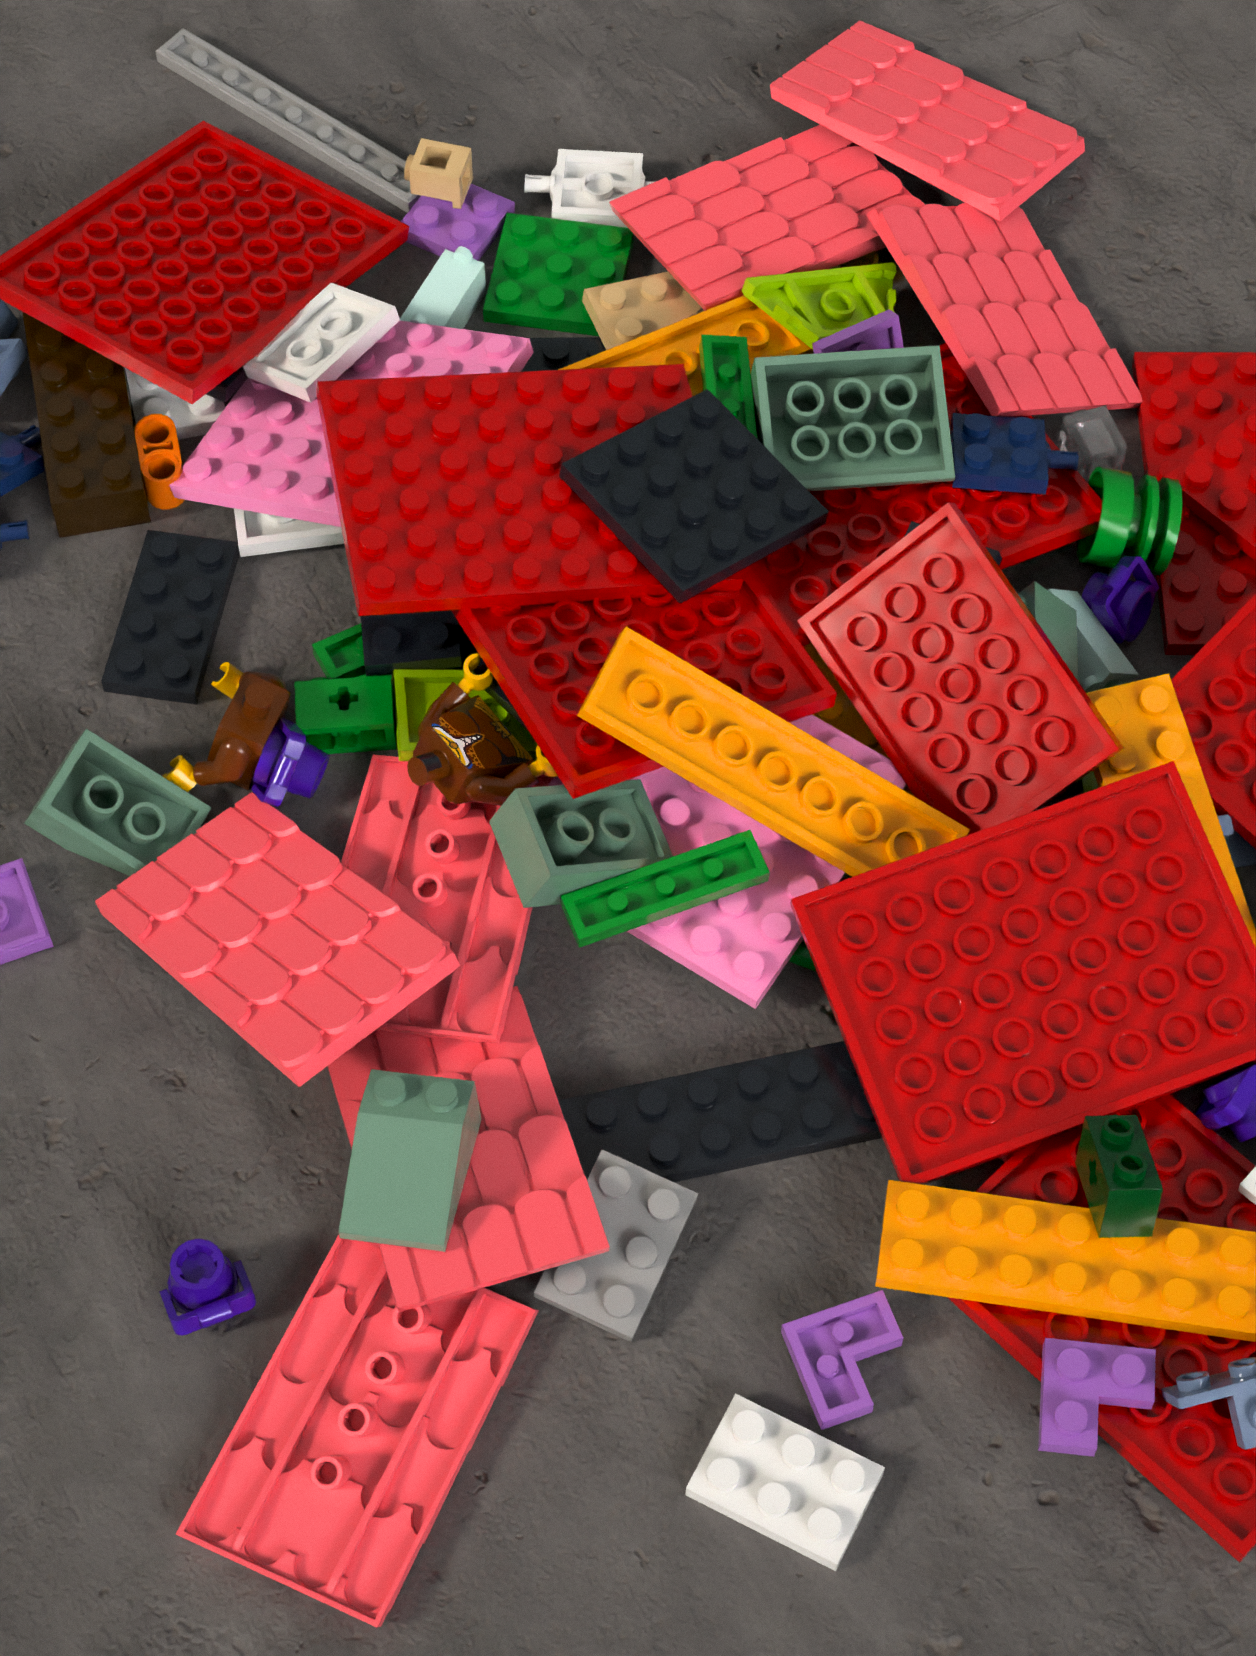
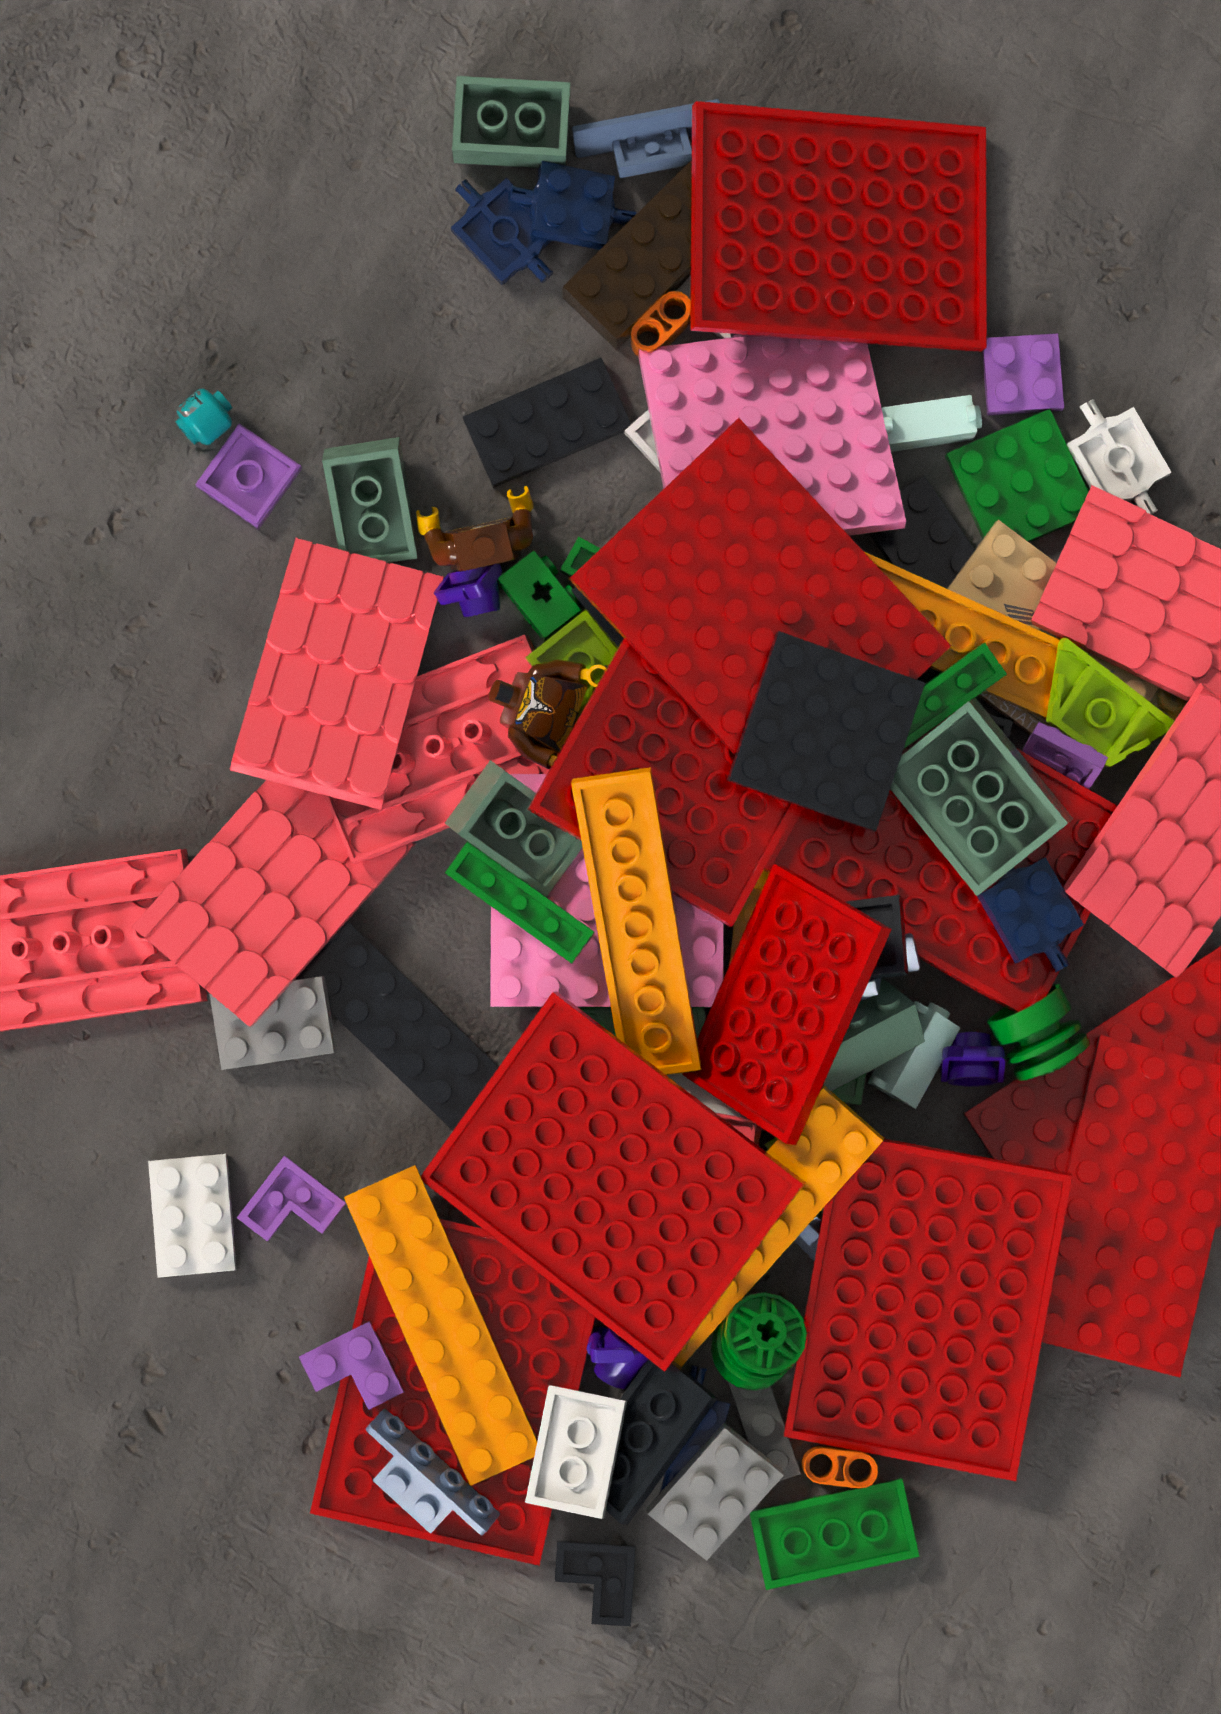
camera: 55 degrees right, 25 degrees up
light grey tile [155,28,421,213] -> none
dark purple piece [159,1239,256,1336] -> none
white plate [243,283,400,403] -> none
sand green slope [338,1069,482,1252] -> none
tan brick [404,138,473,209] -> none
clear brick [1058,405,1127,483] -> none
dark green brick [1075,1115,1163,1238] -> none

